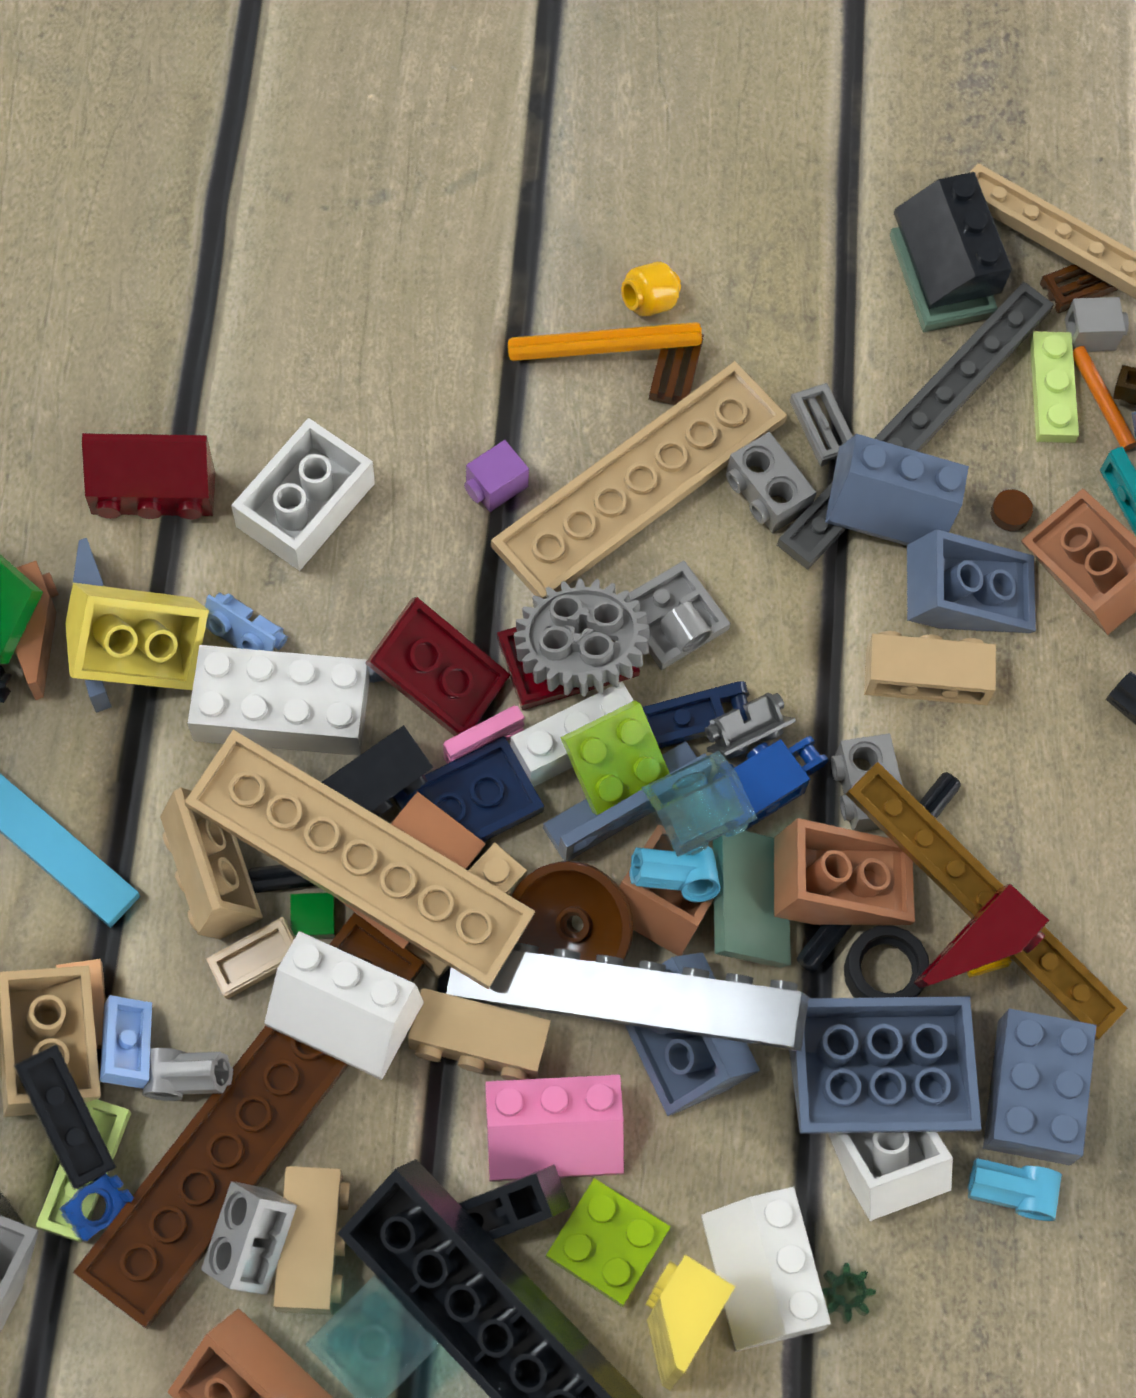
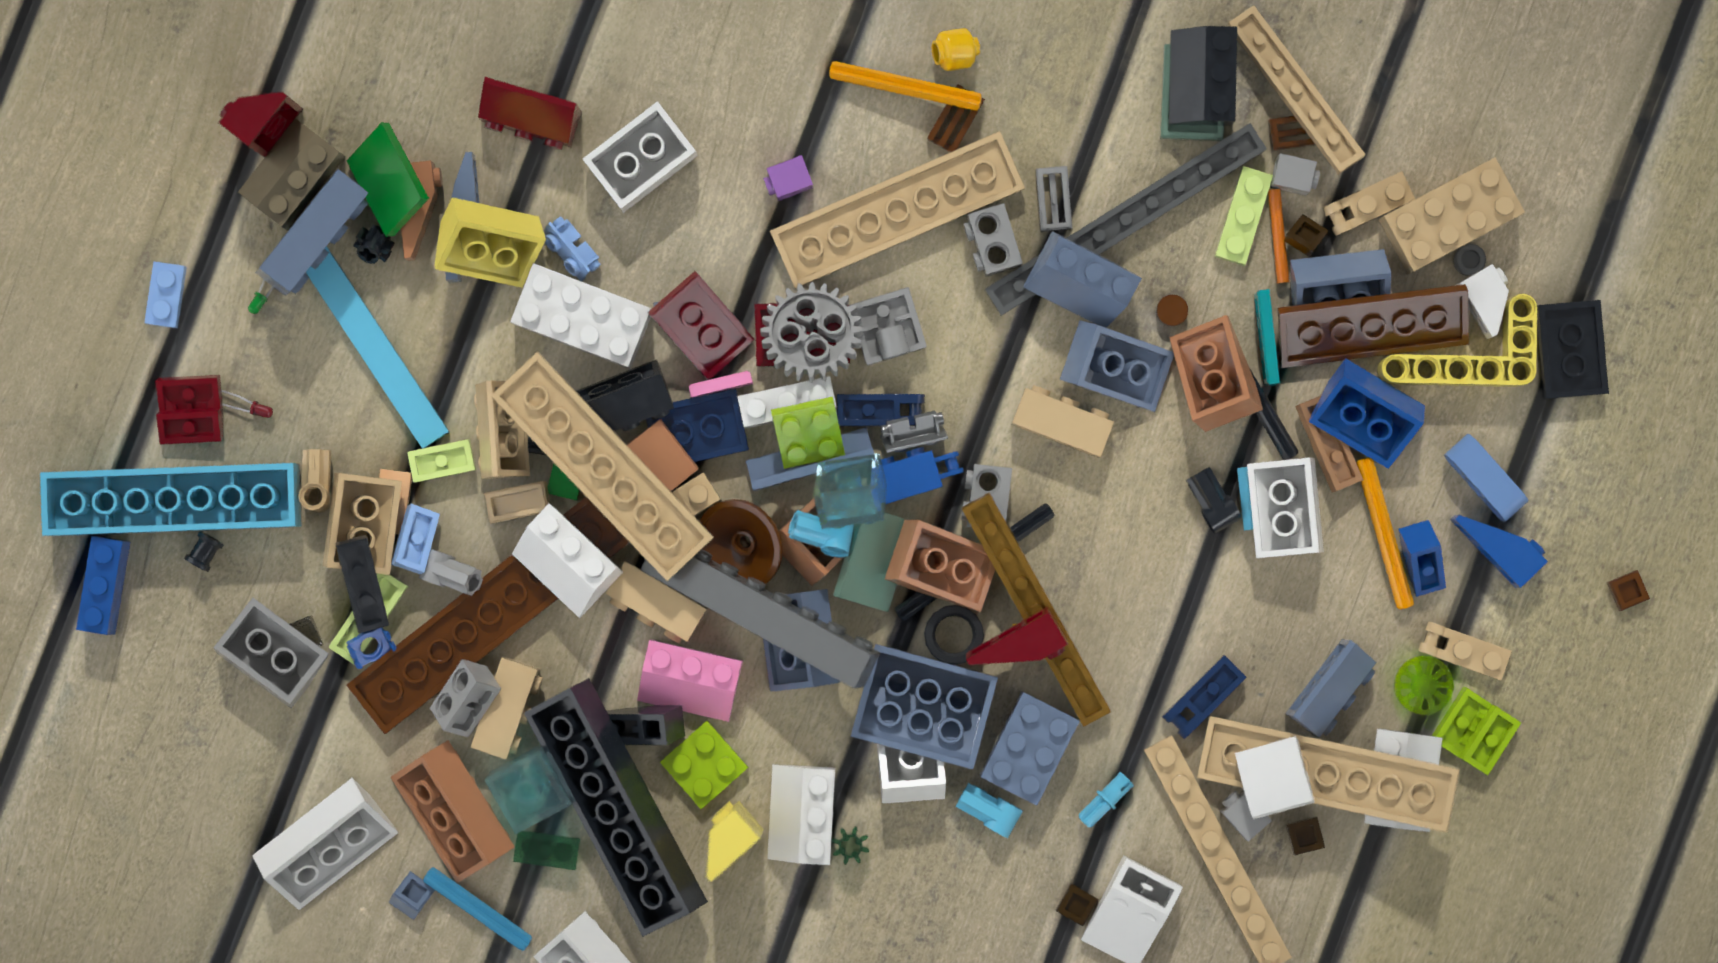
camera: 25 degrees right, 20 degrees up
none -> yellowish green plate [407,439,476,483]

